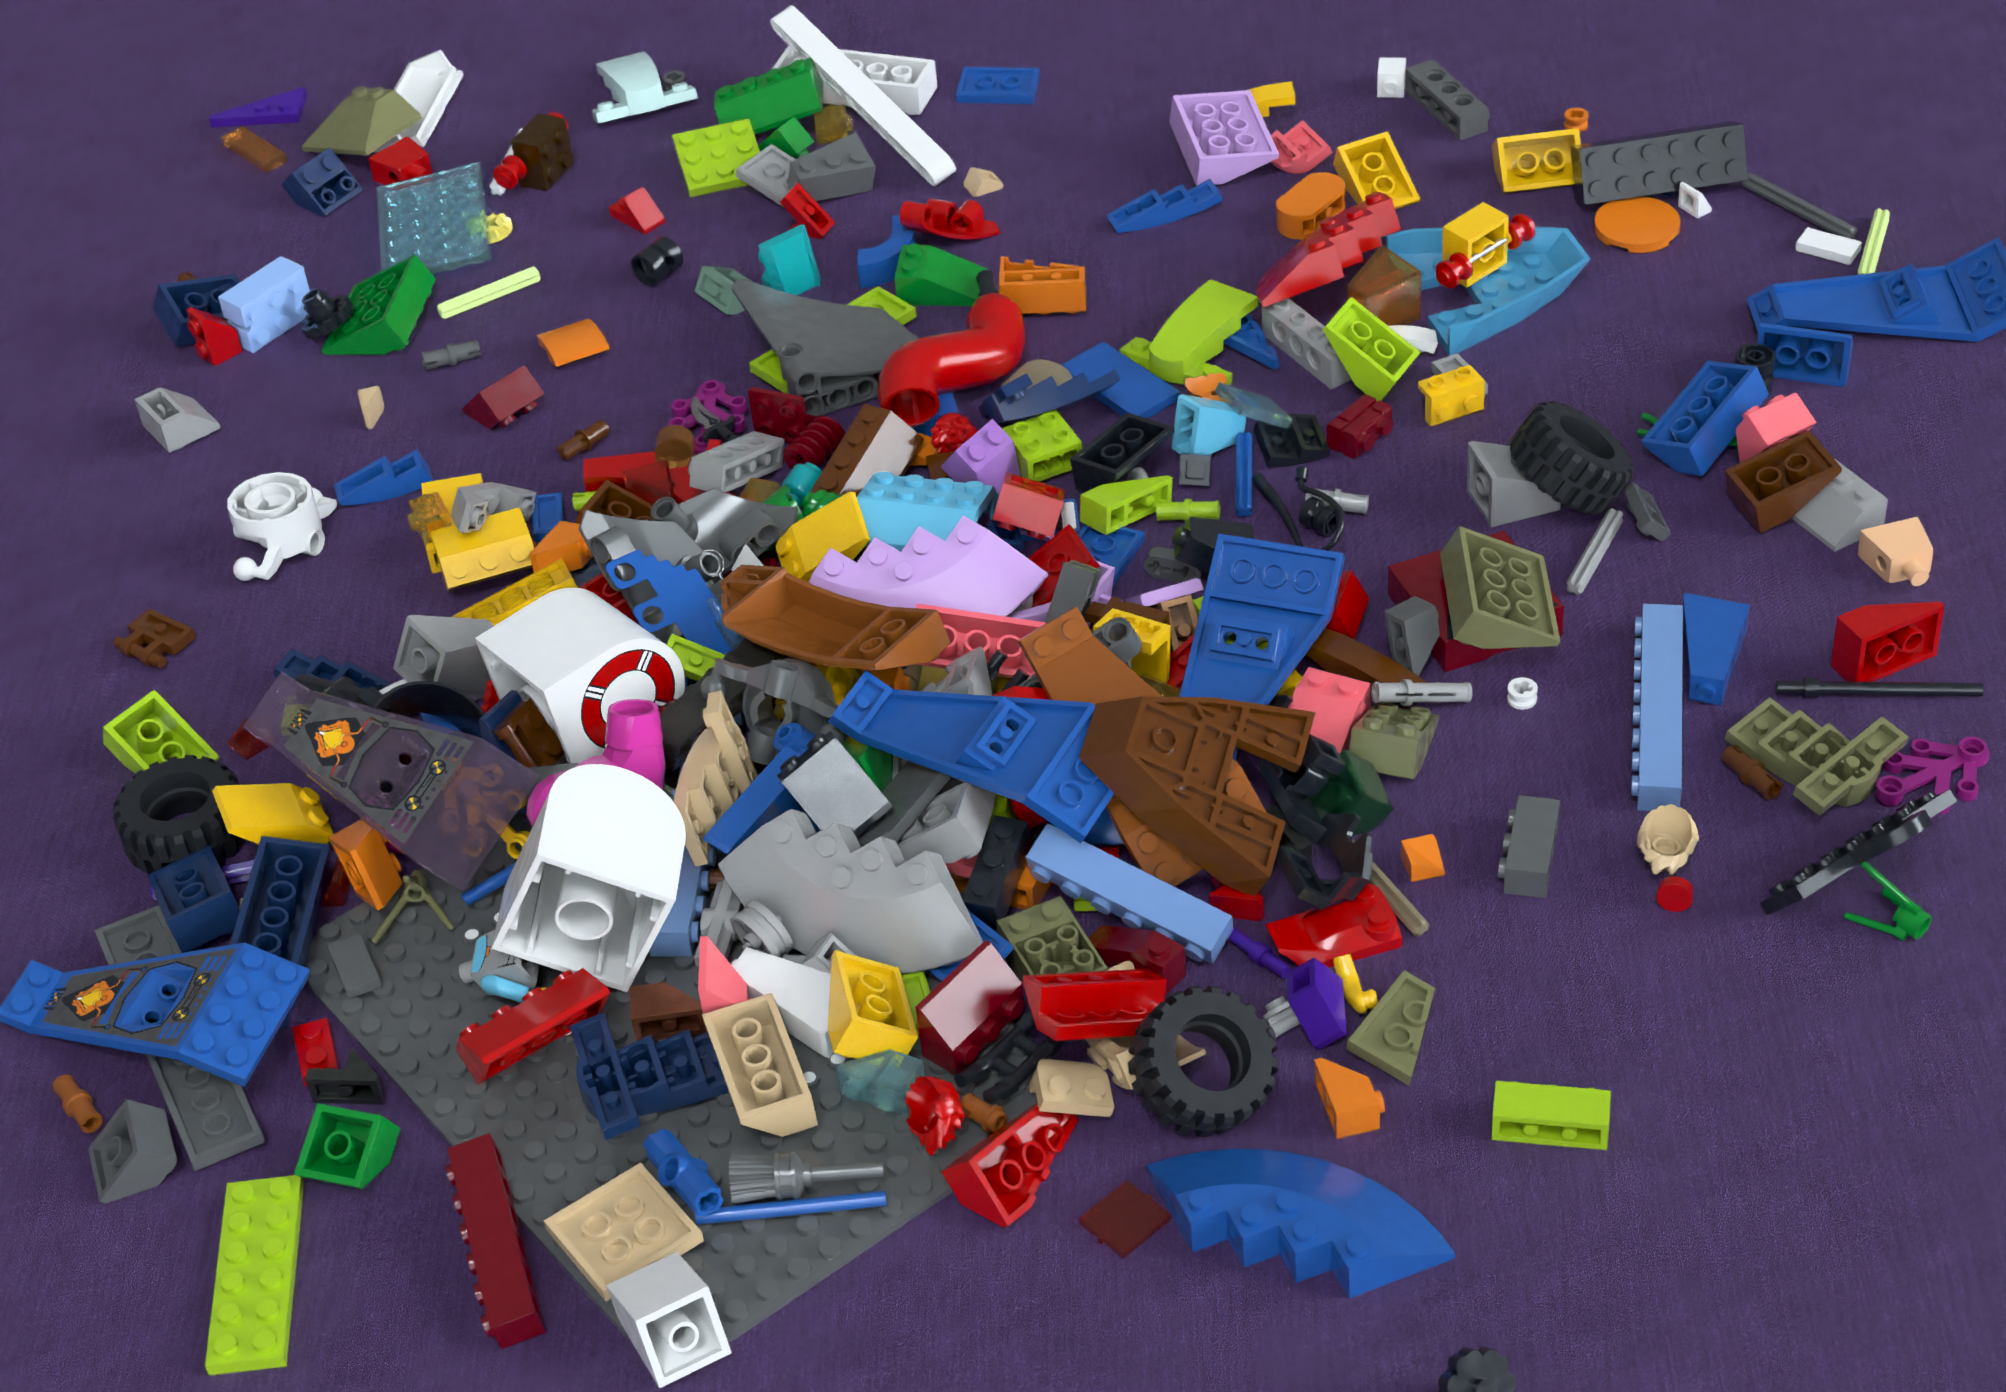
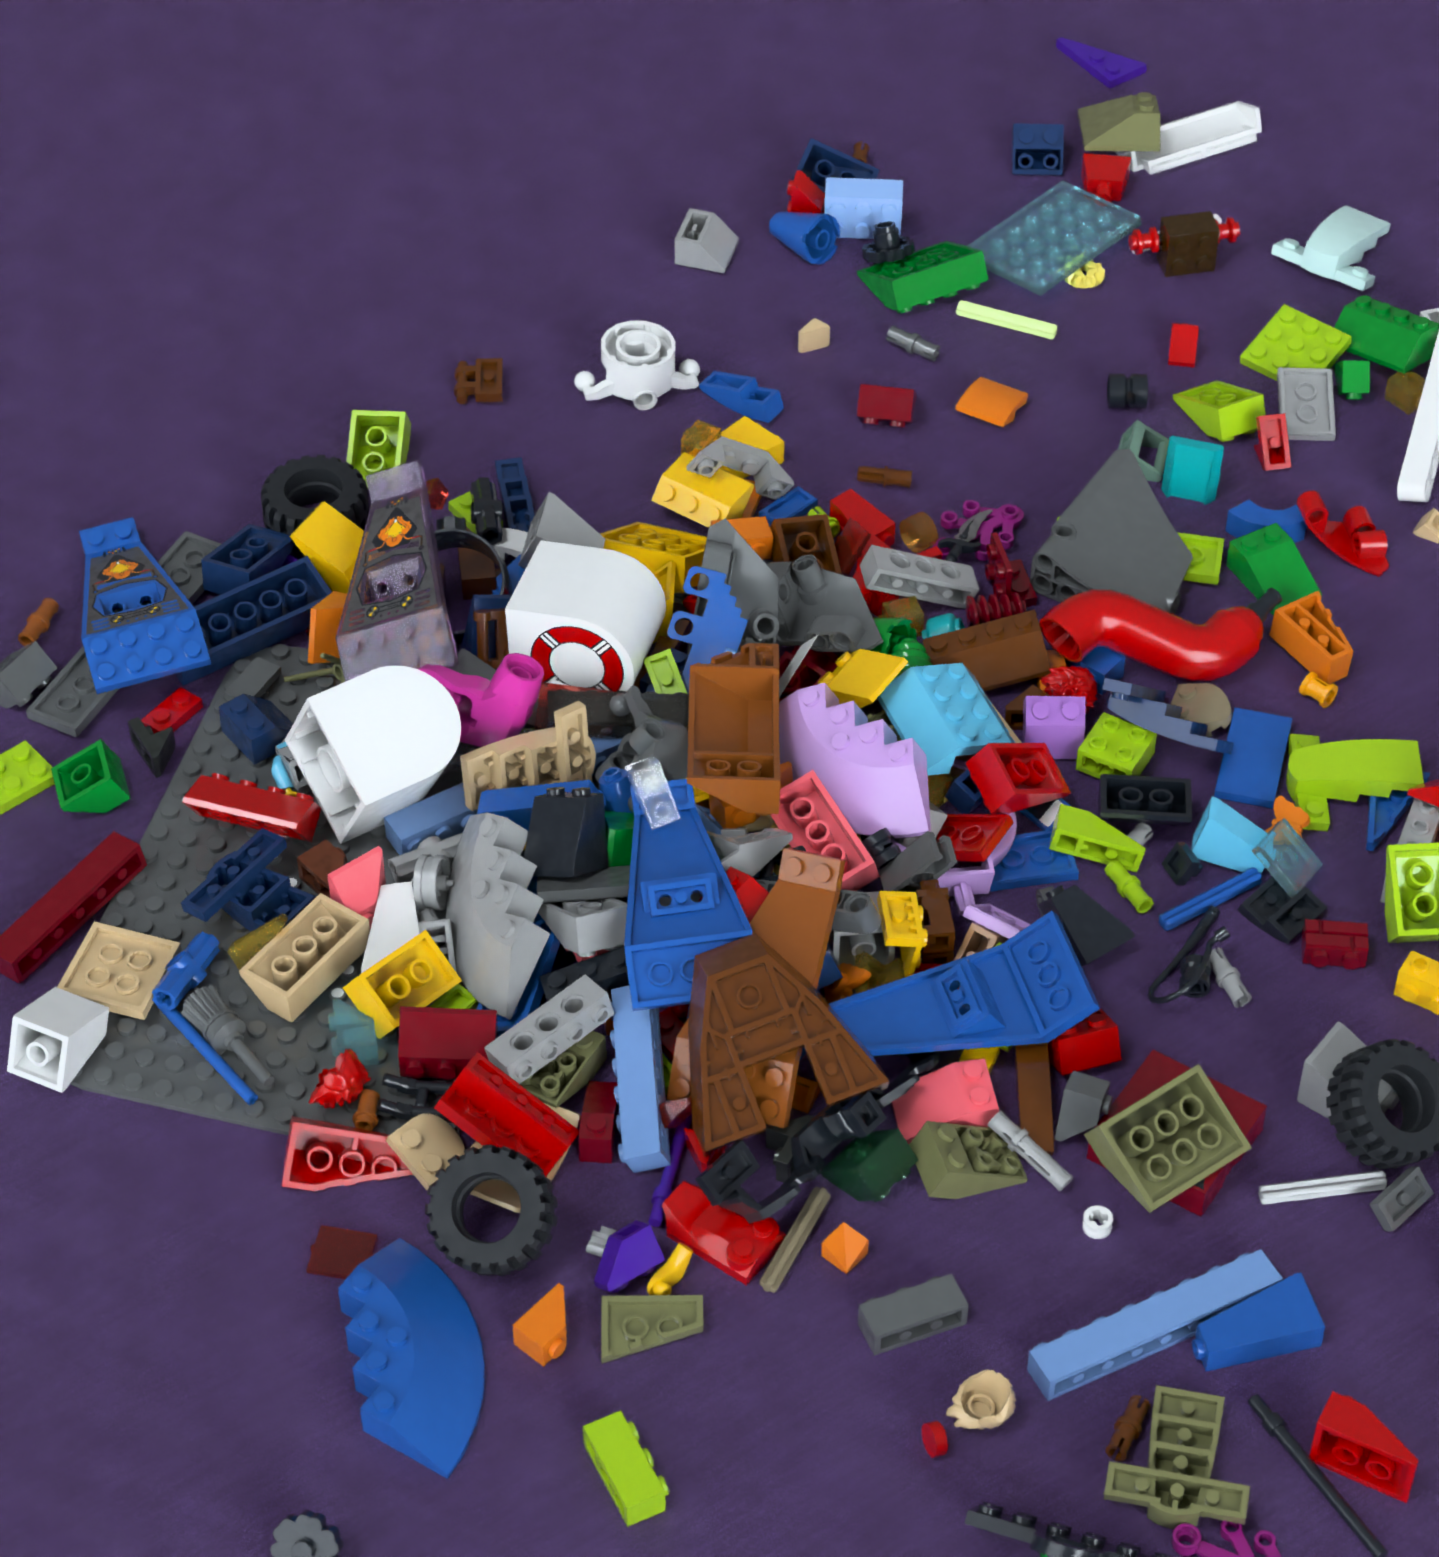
camera: 50 degrees right, 5 degrees up
clear orange tile [221,126,287,172] -> none
dark grey bush [663,70,687,91] -> none
dark grey wedge [788,132,876,201] -> none
none -> dark blue slope [219,694,293,765]
none -> clear yellow slope [227,913,288,970]
none -> light grey brick [484,974,615,1084]
none -> clear slope [625,756,681,830]
none -> clear red slope [659,1097,692,1128]
none -> blue cone [769,211,840,265]
none -> black wheel [862,827,902,869]
none -> lime slope [1173,380,1266,442]
none -> light orange bush [1299,671,1338,708]

